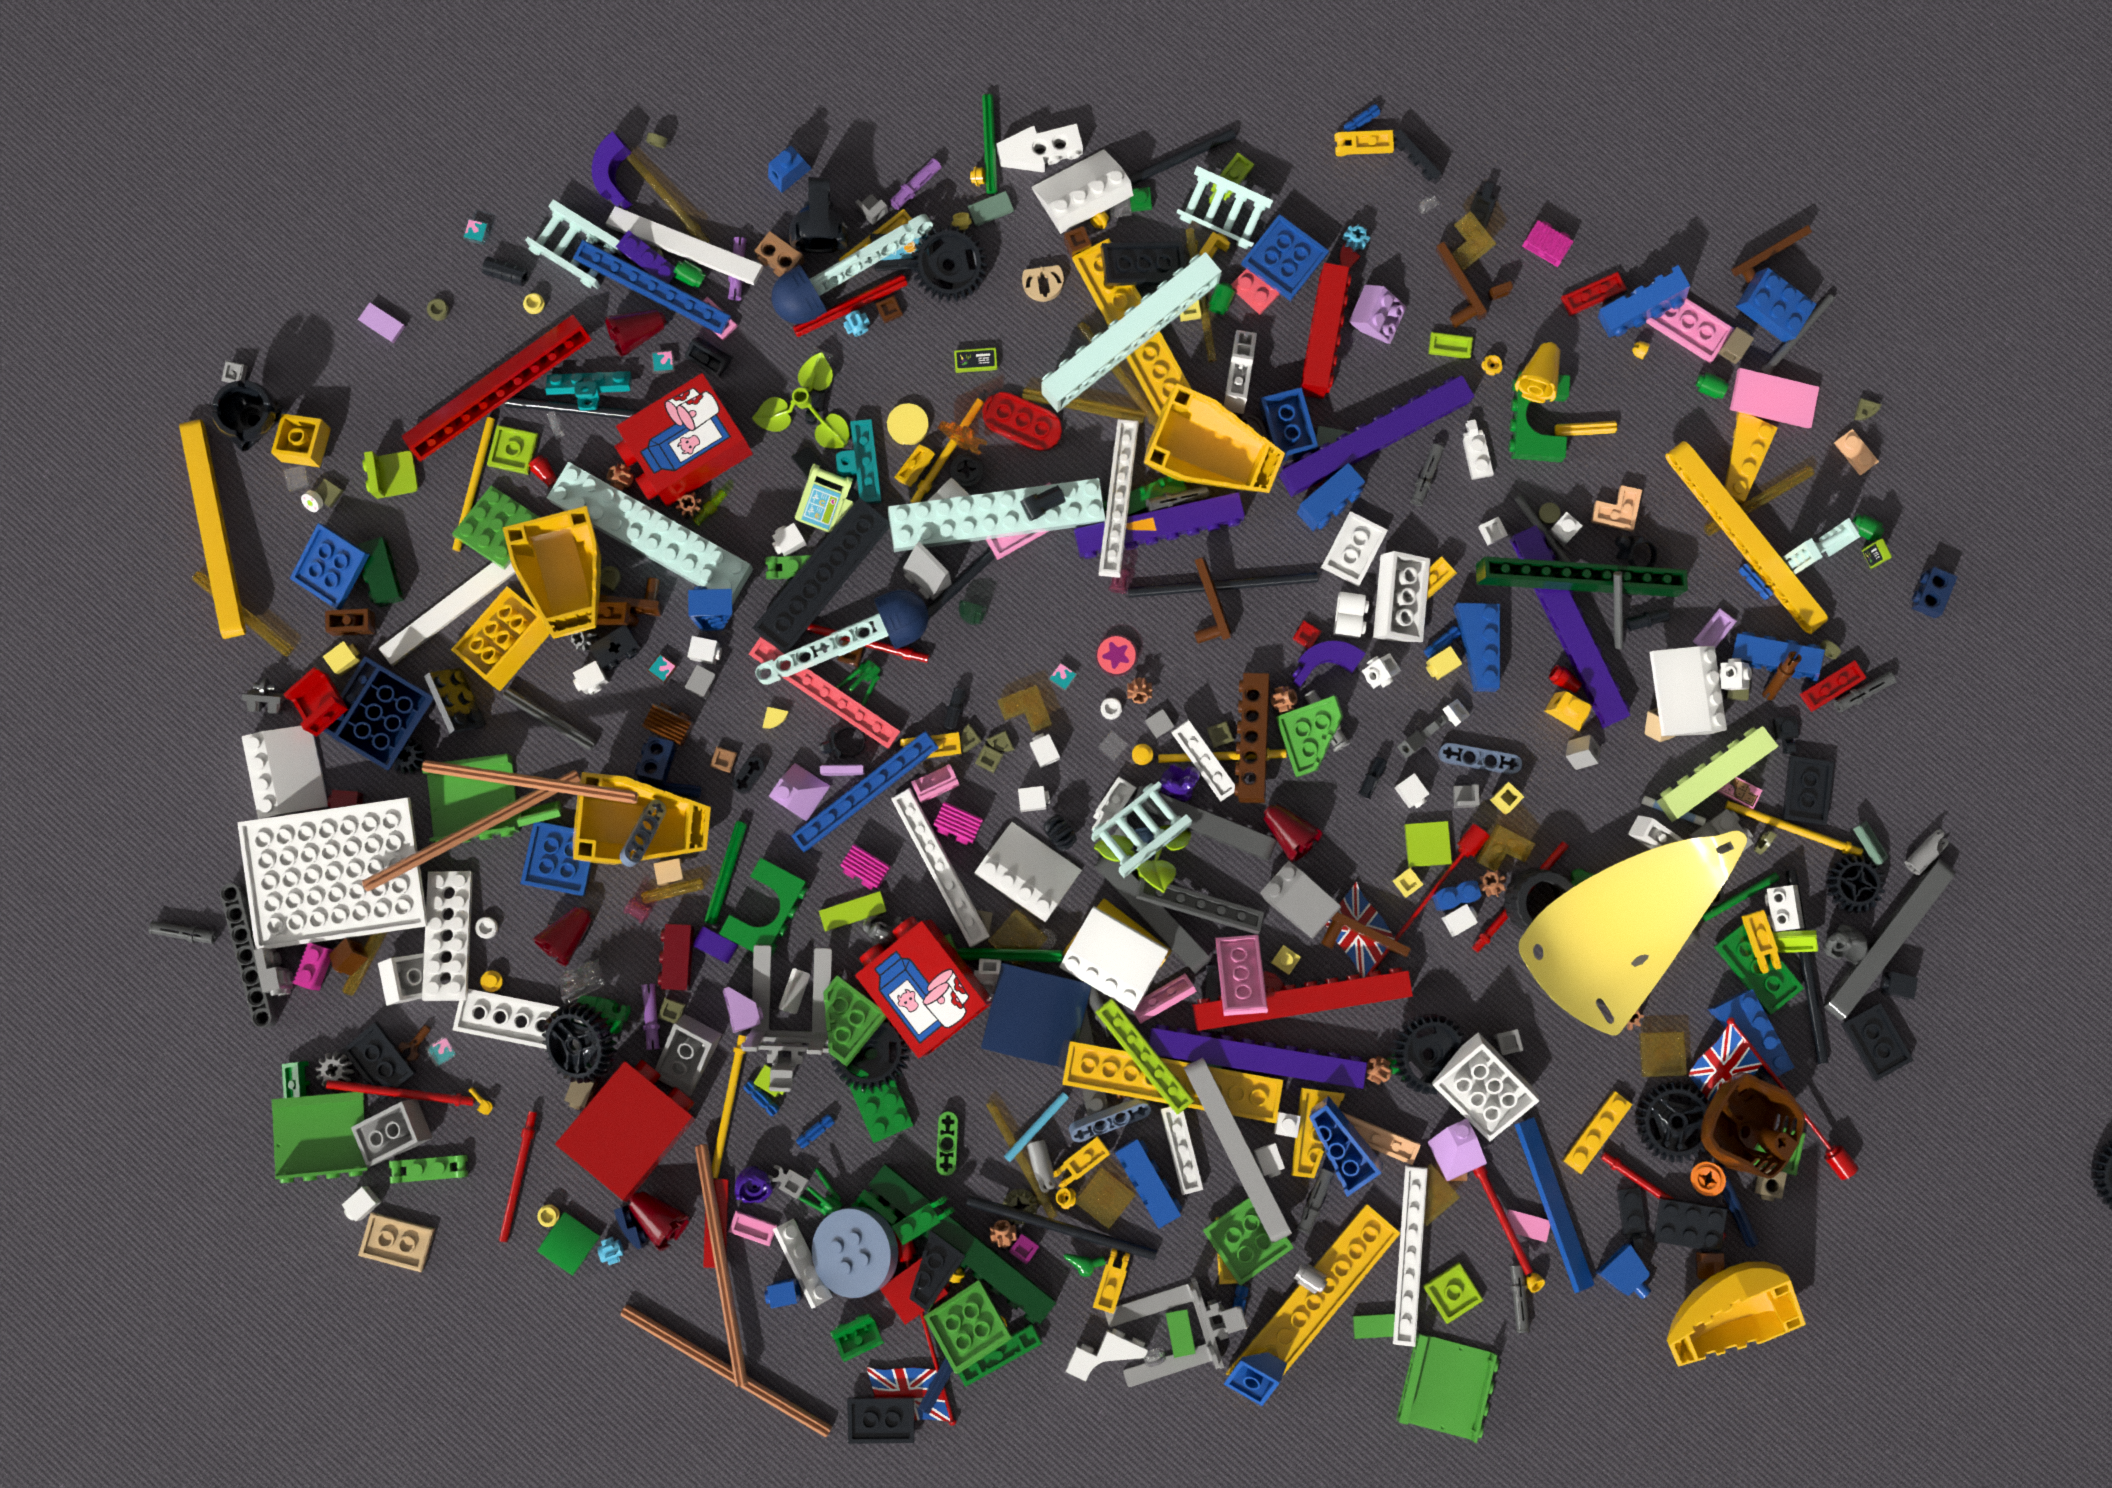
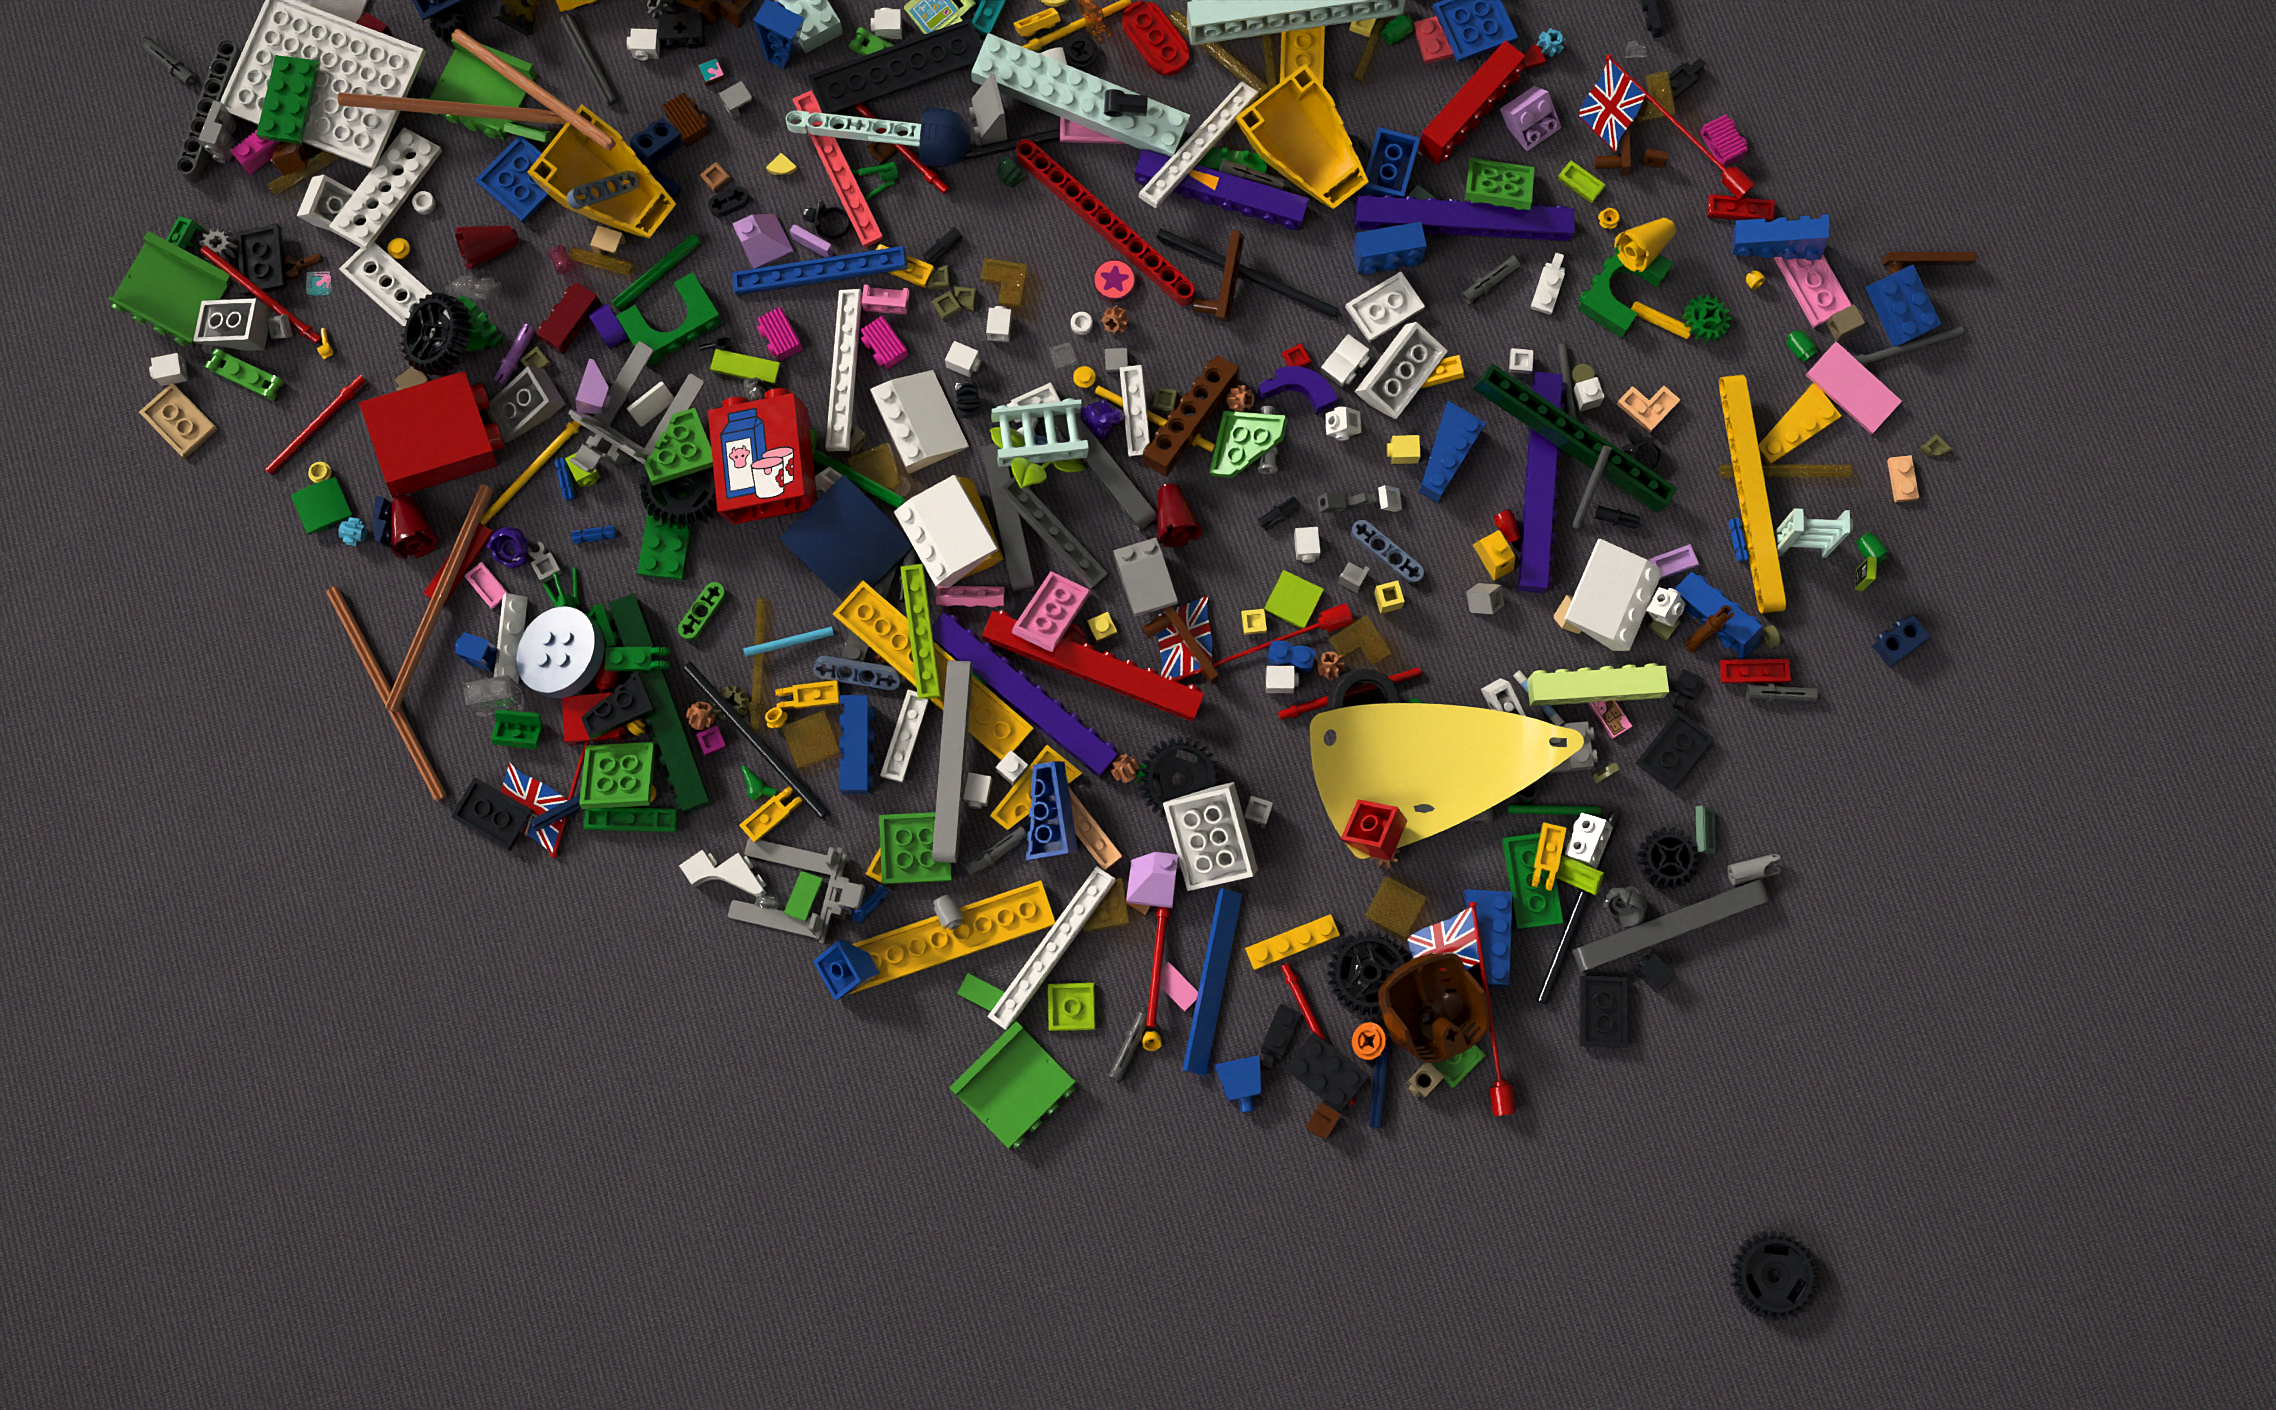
camera: 30 degrees right, 5 degrees down
white brick [687,636,722,665] -> none
light grey piece [1027,1140,1055,1192] -> none
tile [1048,662,1078,692] -> none
clear pink bush [1108,569,1130,594] -> none
white brick [1223,330,1257,414] -> none
blue axle [1424,626,1461,659] -> none
yellow windscreen [1667,1261,1806,1367] -> none
yellow bar [1725,801,1863,857] -> none
none -> green plate [256,55,320,144]
none -> light grey tile [266,314,293,339]
none -> clear brick [463,675,524,717]
none -> black hand [699,336,732,351]
none -> red beam [1016,139,1195,306]
none -> red slope [1341,799,1408,861]
none -> bright green plate [1465,157,1534,210]
none -> flag [1578,54,1755,200]
none -> green gear [1682,294,1731,342]

